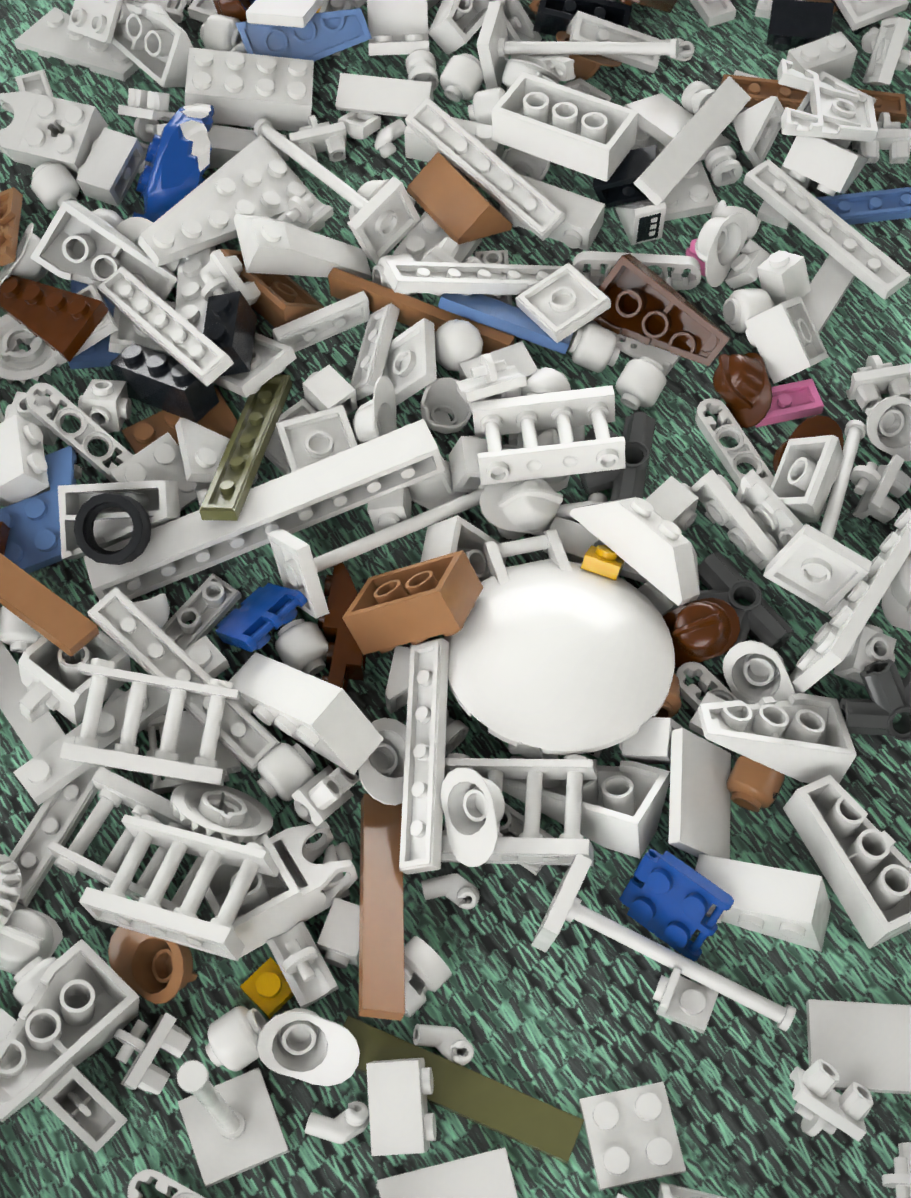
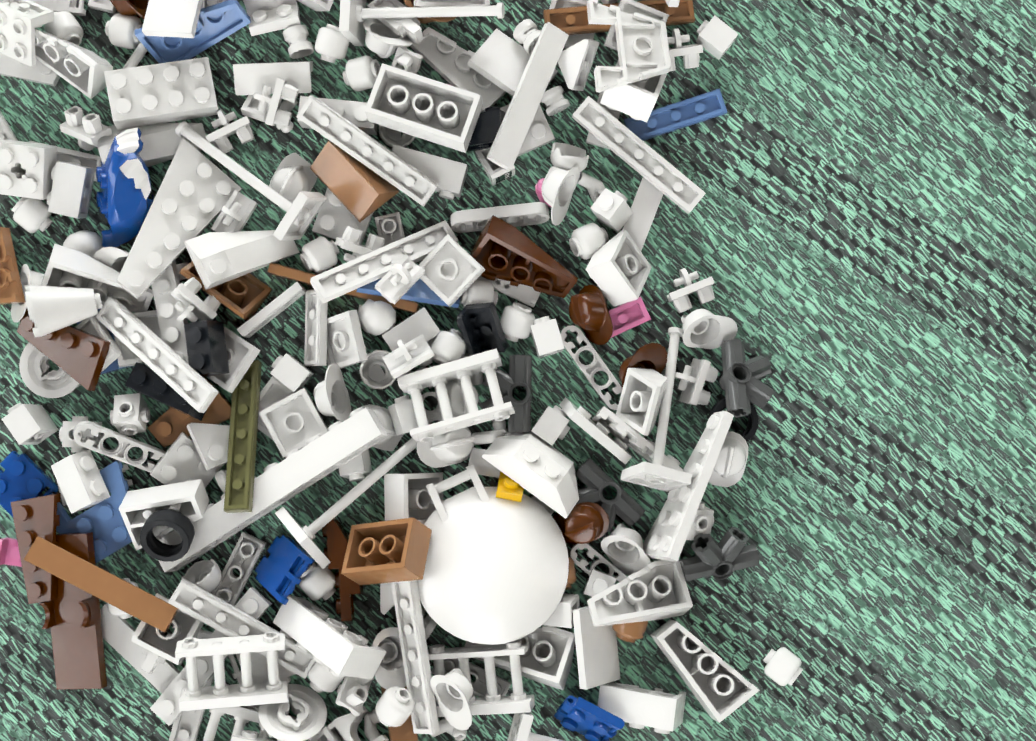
camera: 15 degrees left, 25 degrees up
white plate [725,249,768,289] -> none
none -> white cone [25,285,103,337]
none -> white hips [253,78,299,126]
none -> white hips [375,254,426,305]
none -> white head [375,686,415,727]
none -> black bracket [457,302,508,356]
none -> white brick [530,316,565,359]

